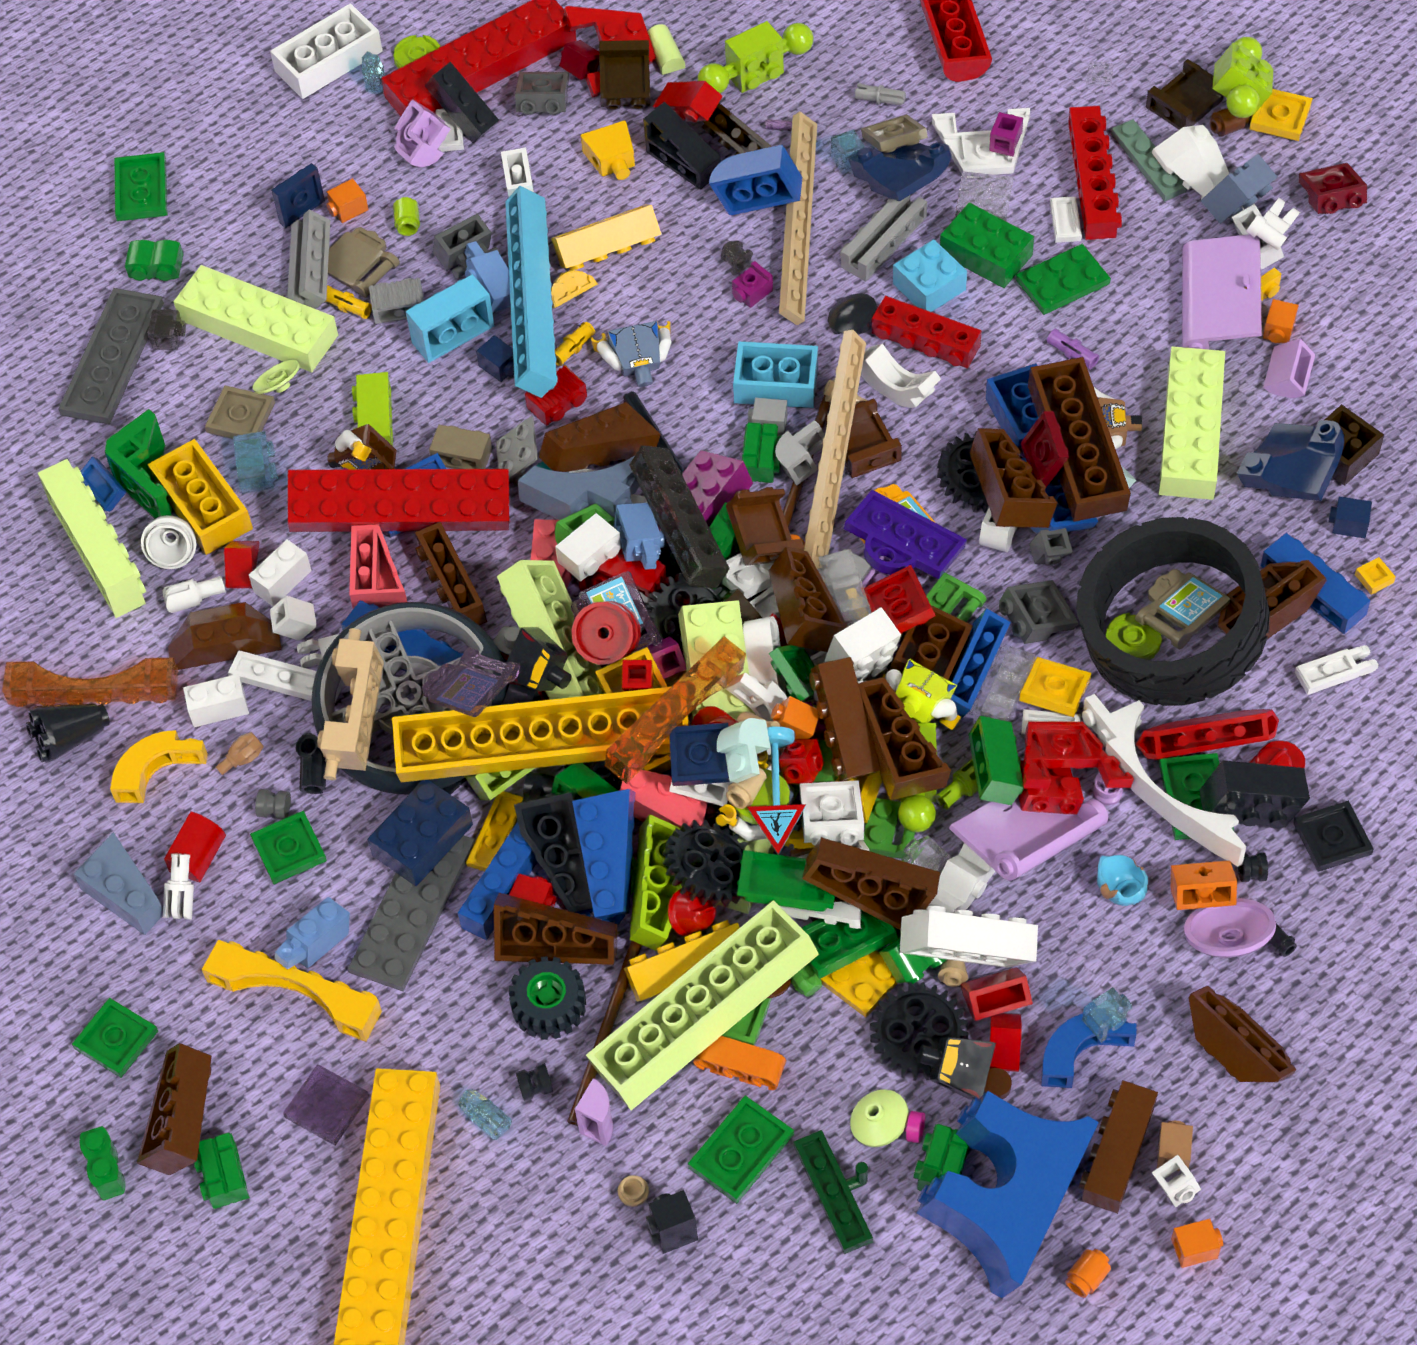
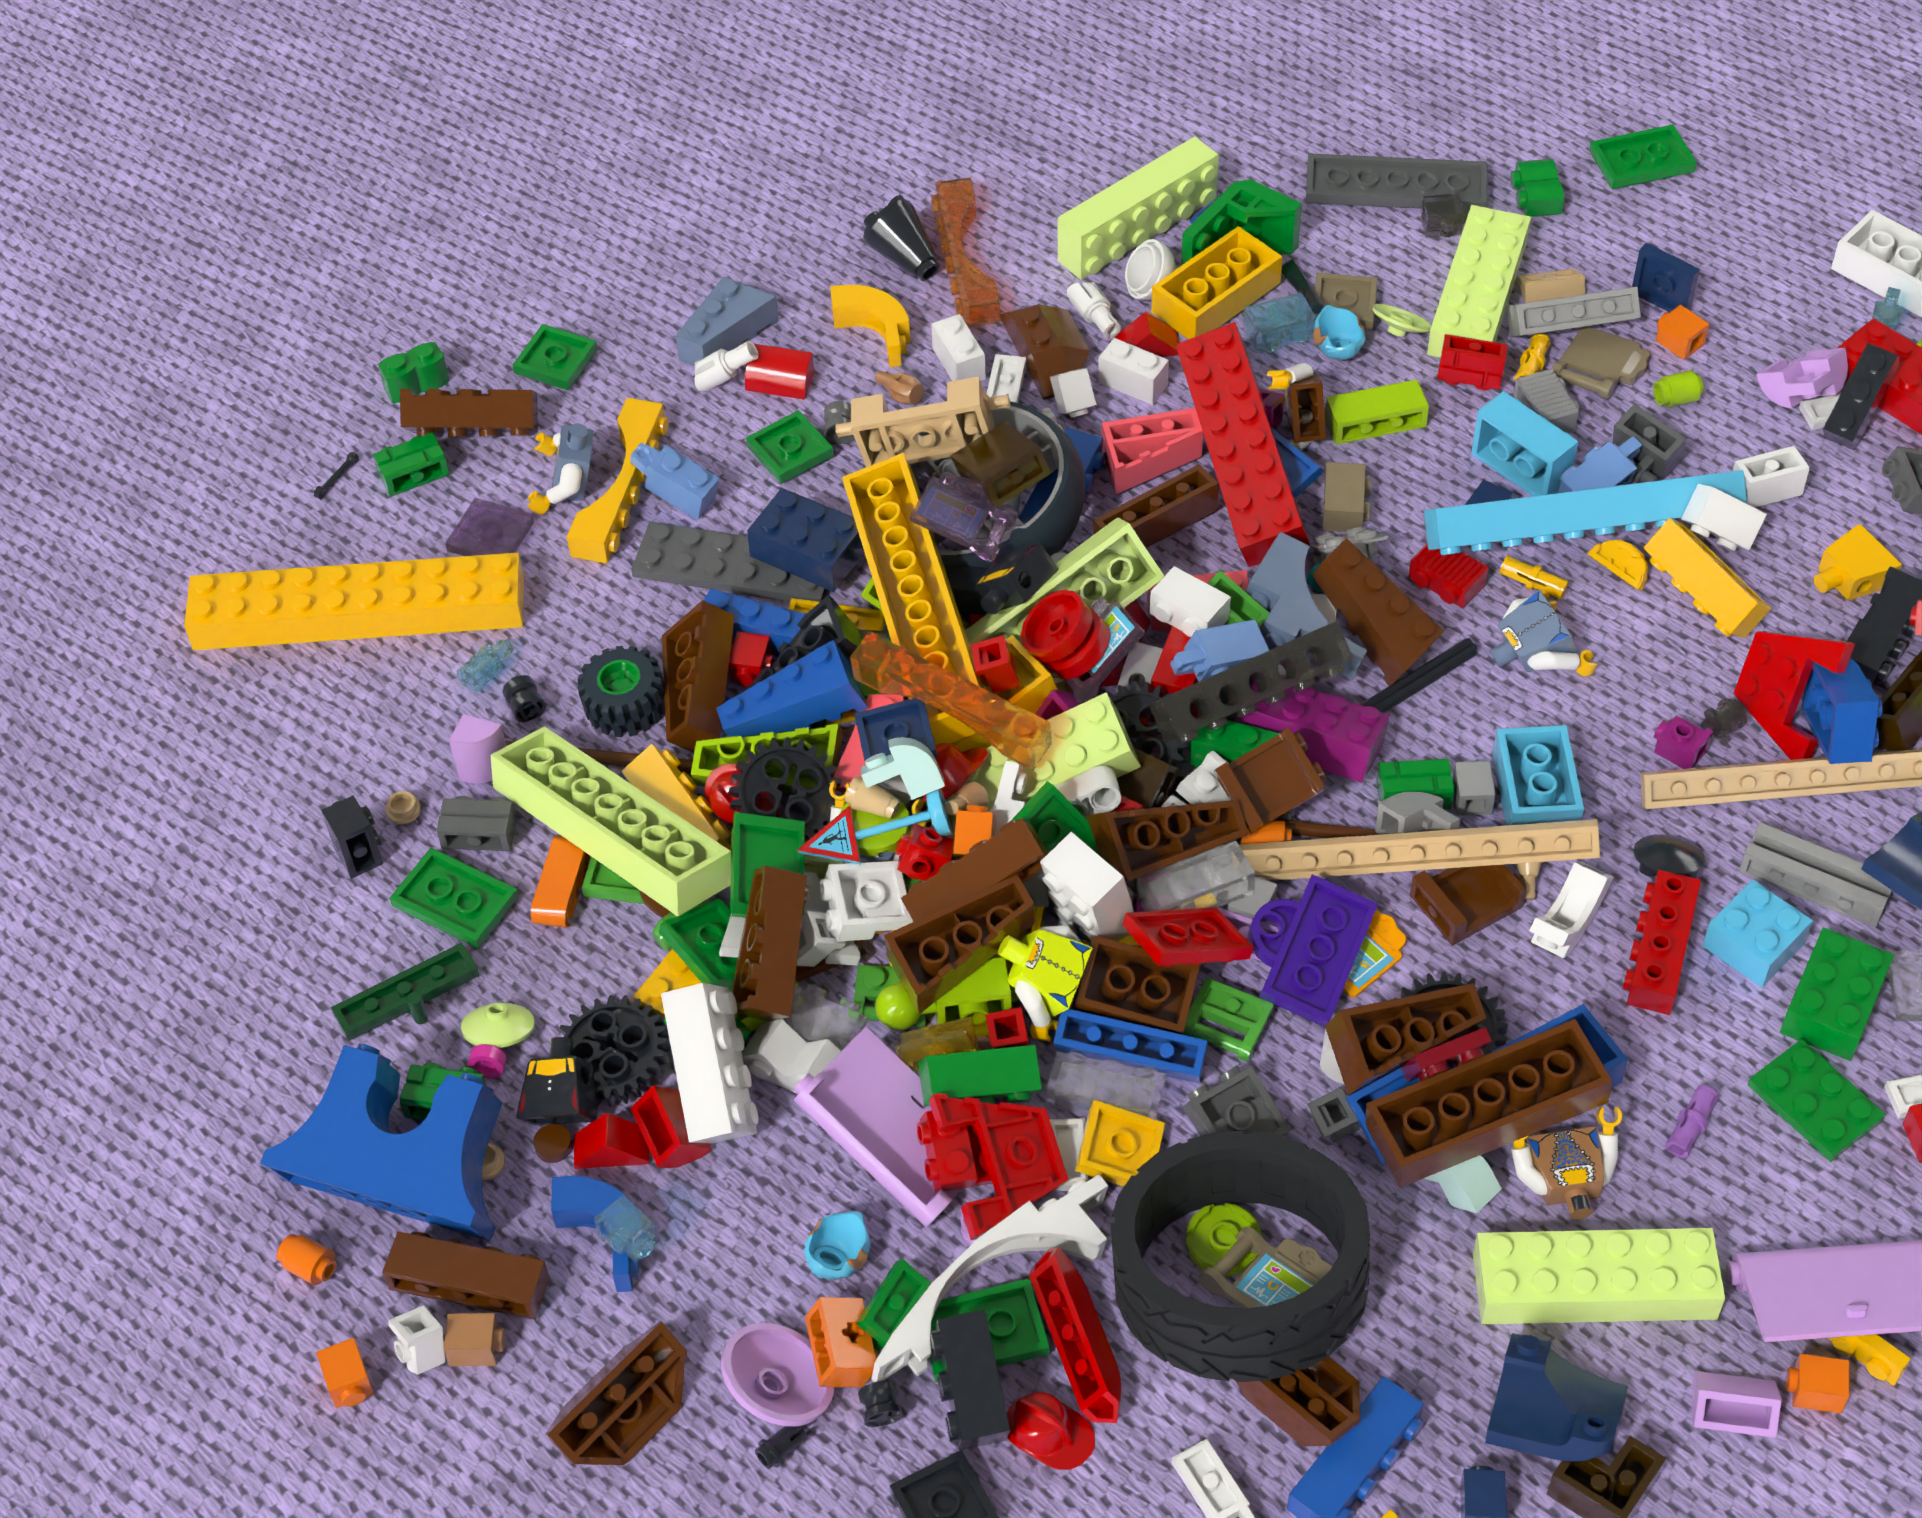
camera: 80 degrees right, 5 degrees down
none -> black hinge [314,452,359,500]
none -> dark grey brick [437,796,517,851]
none -> torso [527,423,594,515]
none -> green panel [856,1259,931,1350]
none -> clear yellow panel [895,1016,978,1071]
none -> dark brown panel [950,422,1051,508]
none -> red brick [985,1007,1031,1049]
none -> black piece [1281,259,1324,314]
none -> medium azure hair [1313,305,1366,360]
none -> red brick [1437,334,1508,391]
none -> tan slope [1516,268,1585,303]
none -> white brick [1681,484,1767,552]
none -> red wing [1733,631,1855,760]

